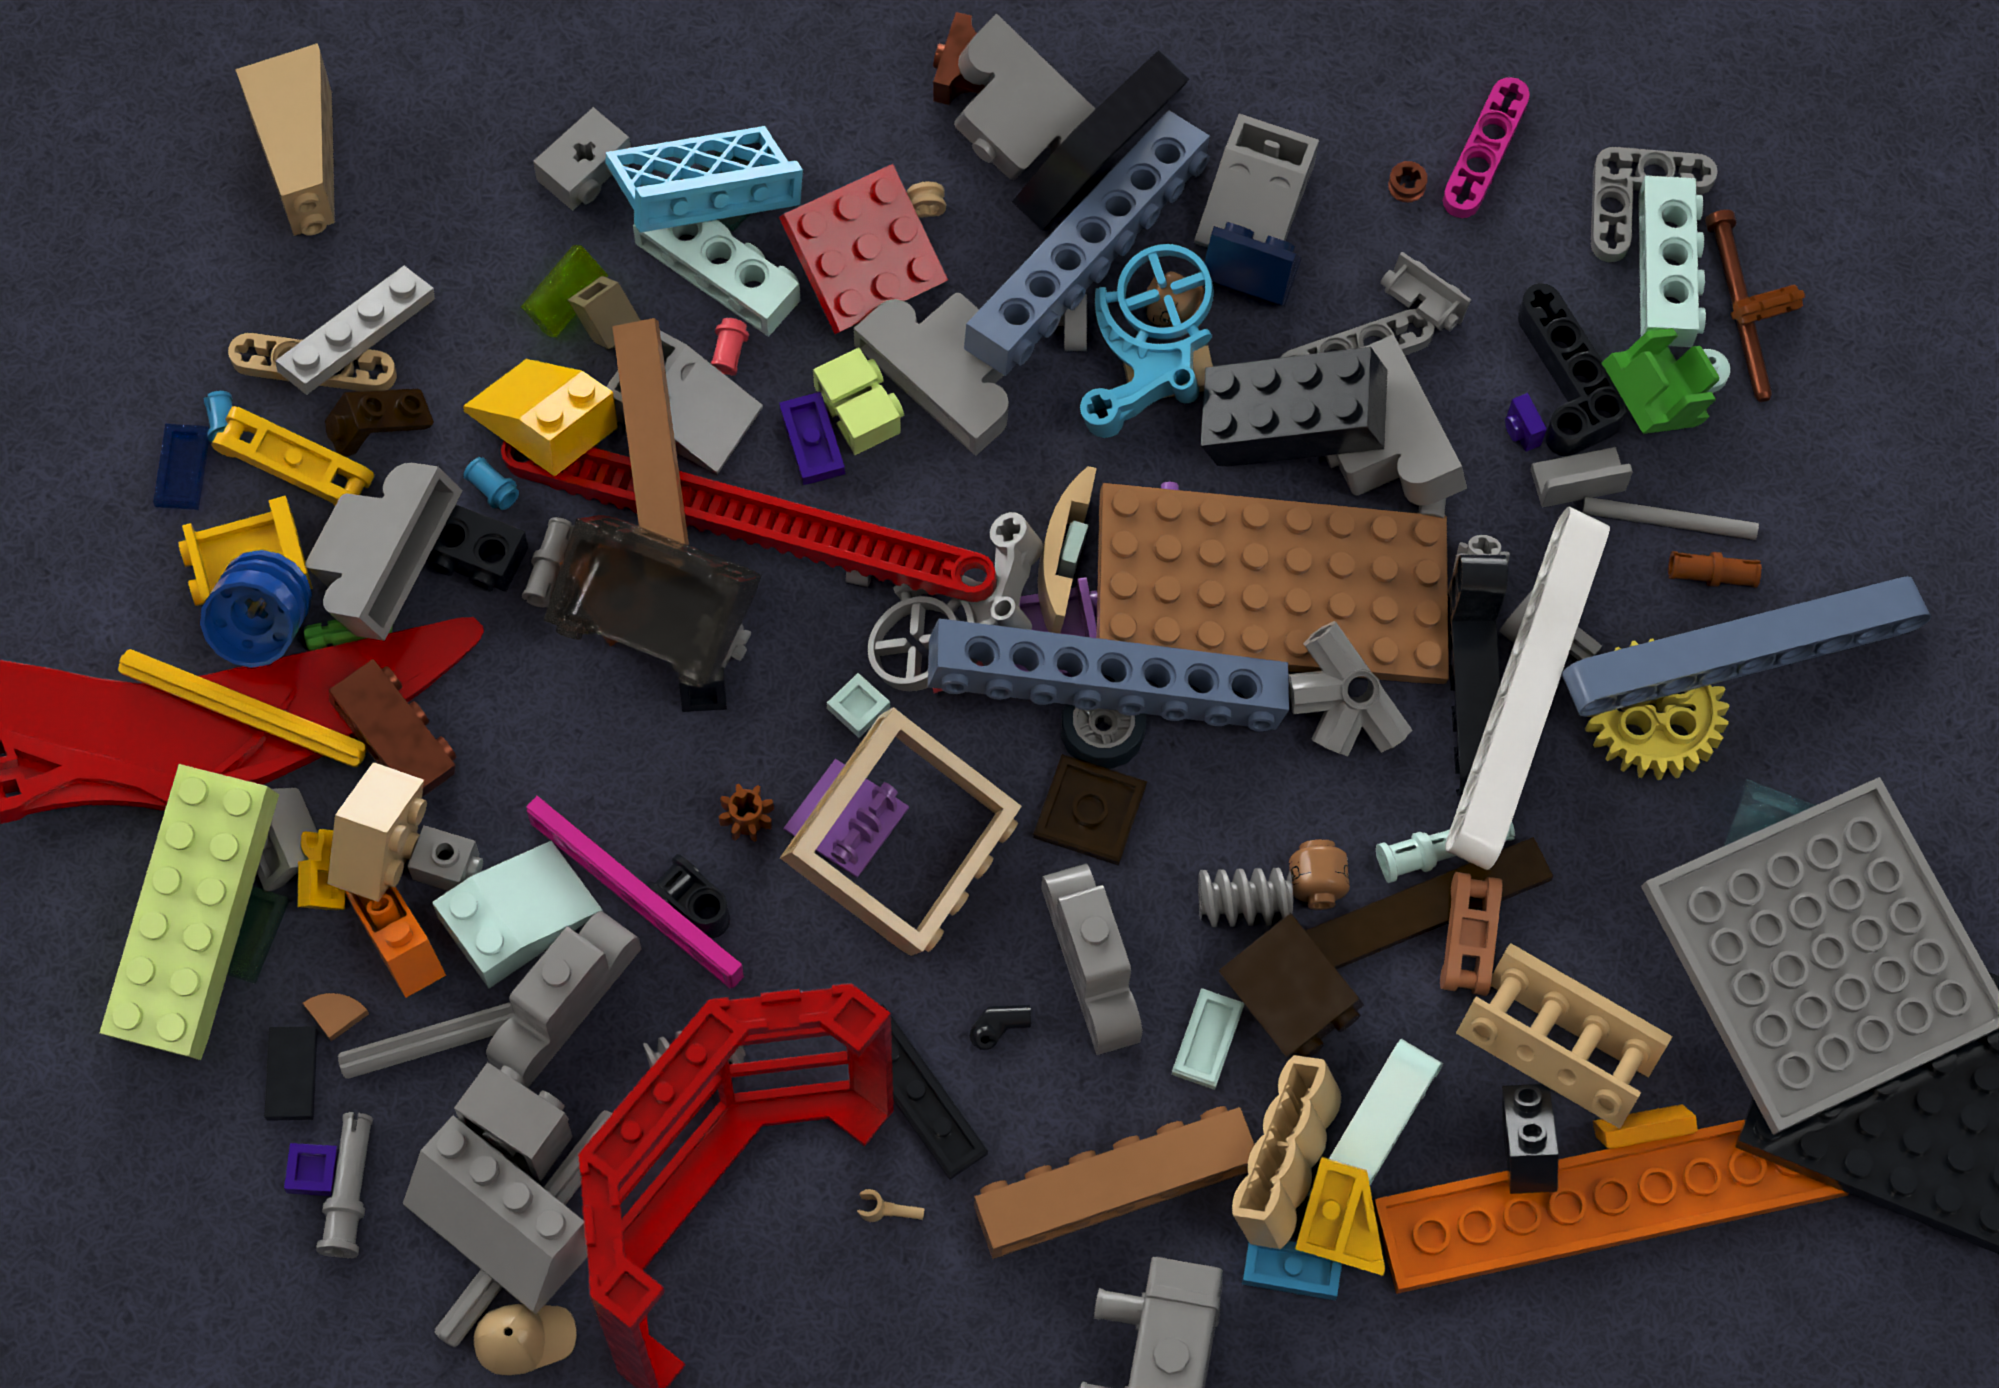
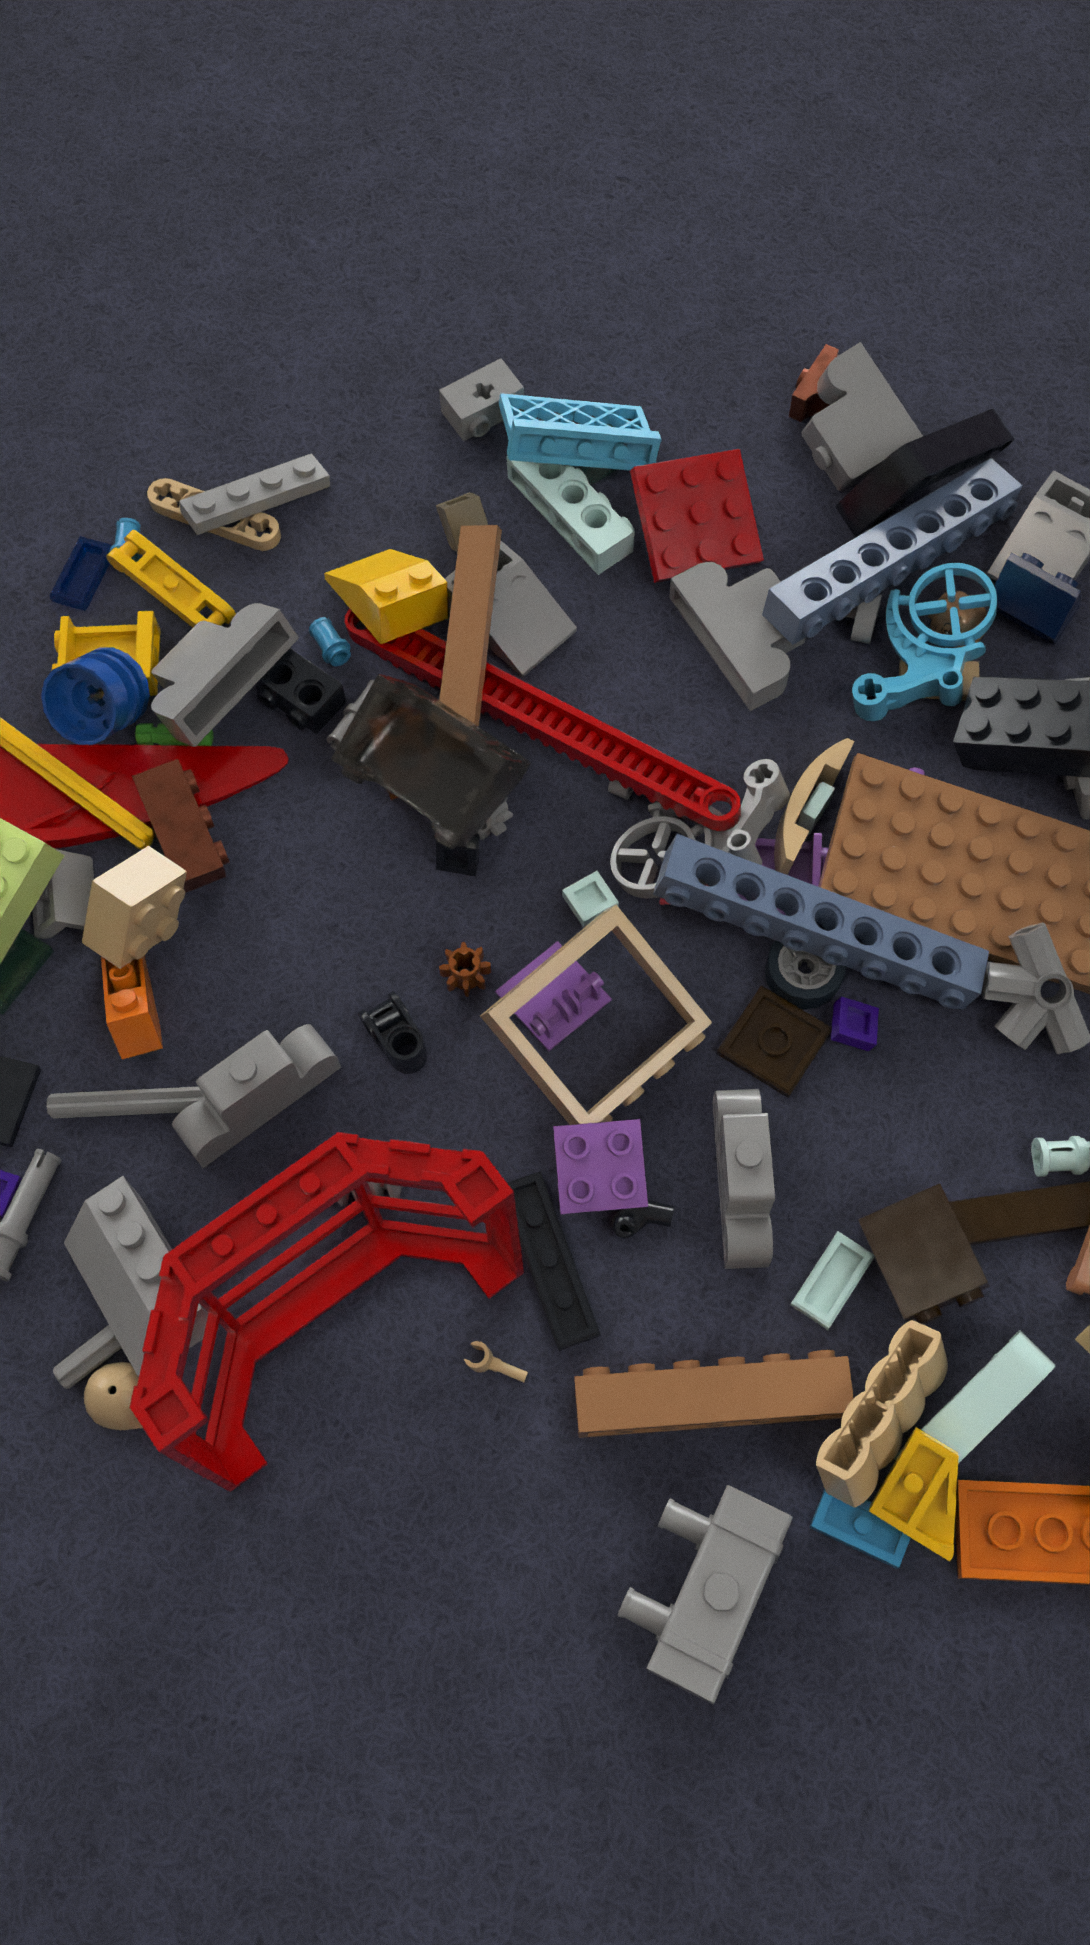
camera: 20 degrees right, 0 degrees up
tan slope [236,43,335,236] -> none
yellow plate [298,829,345,910] -> none
medium nougat tile [303,993,369,1042] -> none
dark brown bracket [325,388,434,457] -> none
light grey brick [408,825,483,891] -> none
light aqua slope [432,841,603,988] -> none
light grey brick [454,1062,573,1182] -> none
clear neon green plate [521,245,608,337] -> none
dark pink tile [526,796,744,988] -> none
coral pin [710,318,749,376] -> none
dark purple plate [779,392,845,486] -> none
yellowish green piece [813,347,904,455] -> none
tan bush [907,182,946,217] -> none
light grey piece [1198,868,1293,927] -> none
medium nougat head [1289,839,1350,910] -> none
none -> medium lavender hinge [553,1119,648,1214]
none -> dark purple plate [831,996,879,1051]

